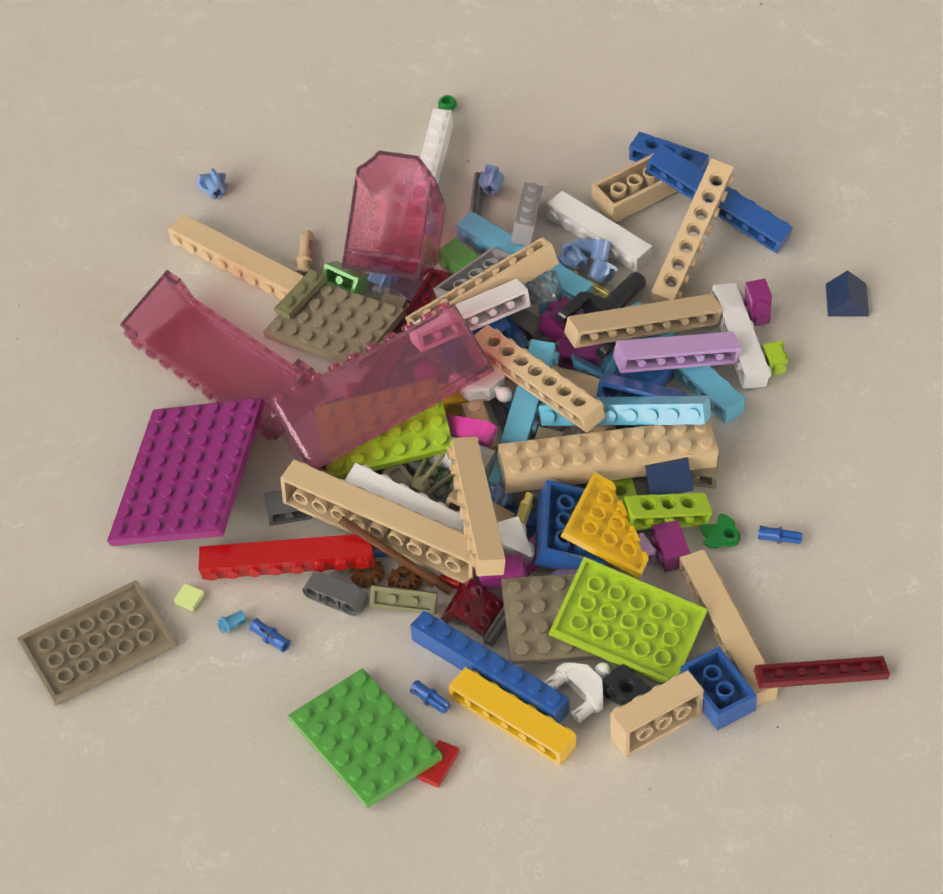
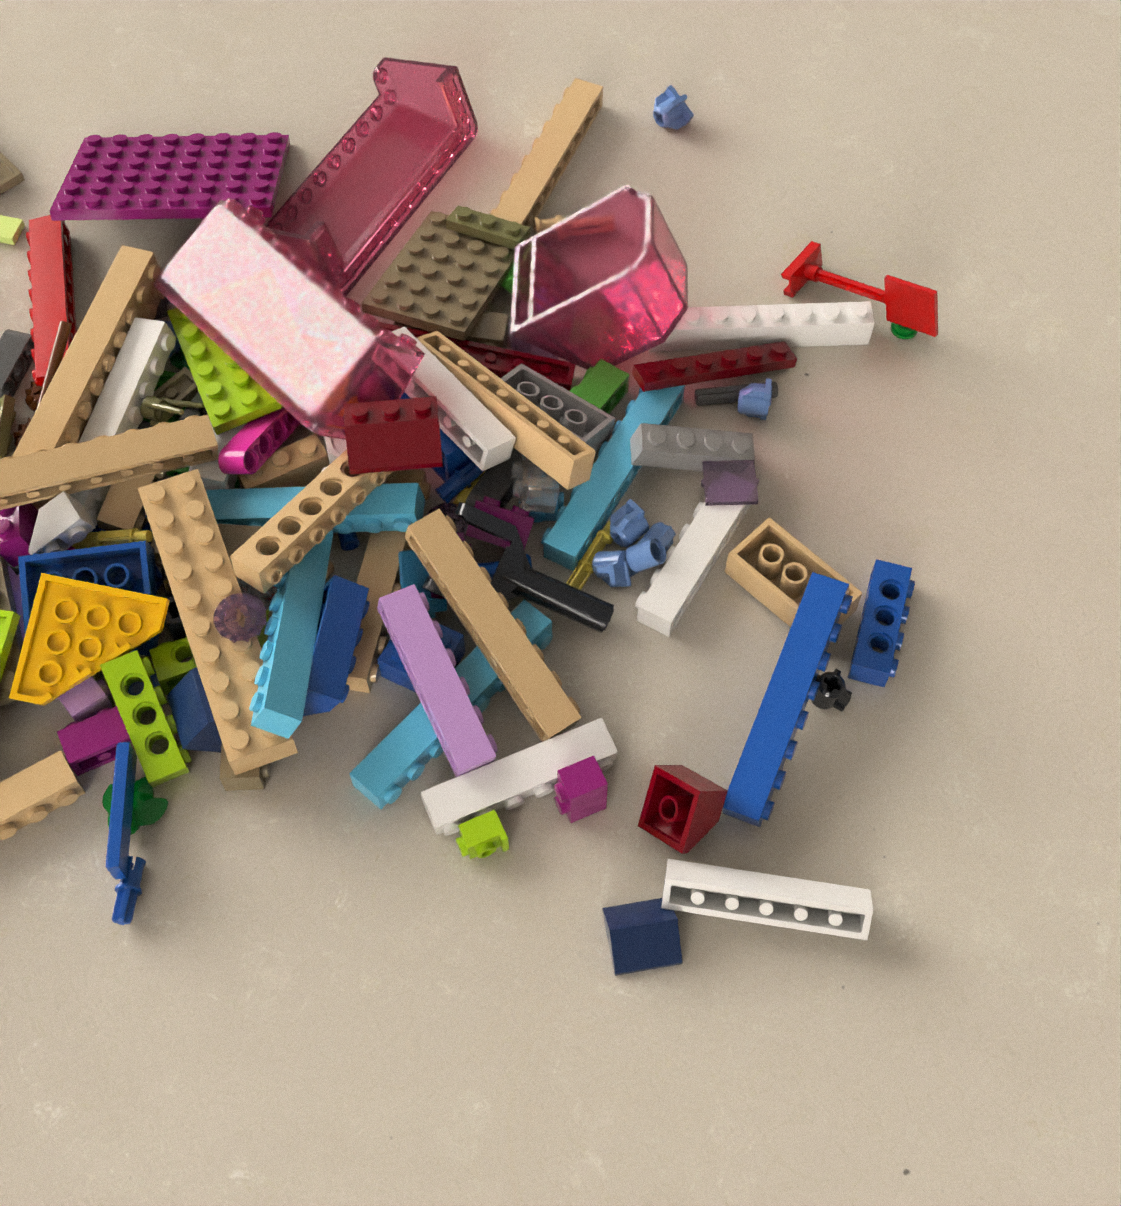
camera: 75 degrees right, 10 degrees up
tan brick [650,158,735,303] -> none
none -> blue tile [105,742,137,880]
none -> gear [214,593,267,643]
none -> dark red slope [344,396,443,475]
none -> dark red plate [632,341,797,392]
none -> dark red slope [638,765,728,854]
none -> white brick [661,859,873,940]
none -> clear purple piece [701,460,759,506]
none -> red piece [781,241,938,337]

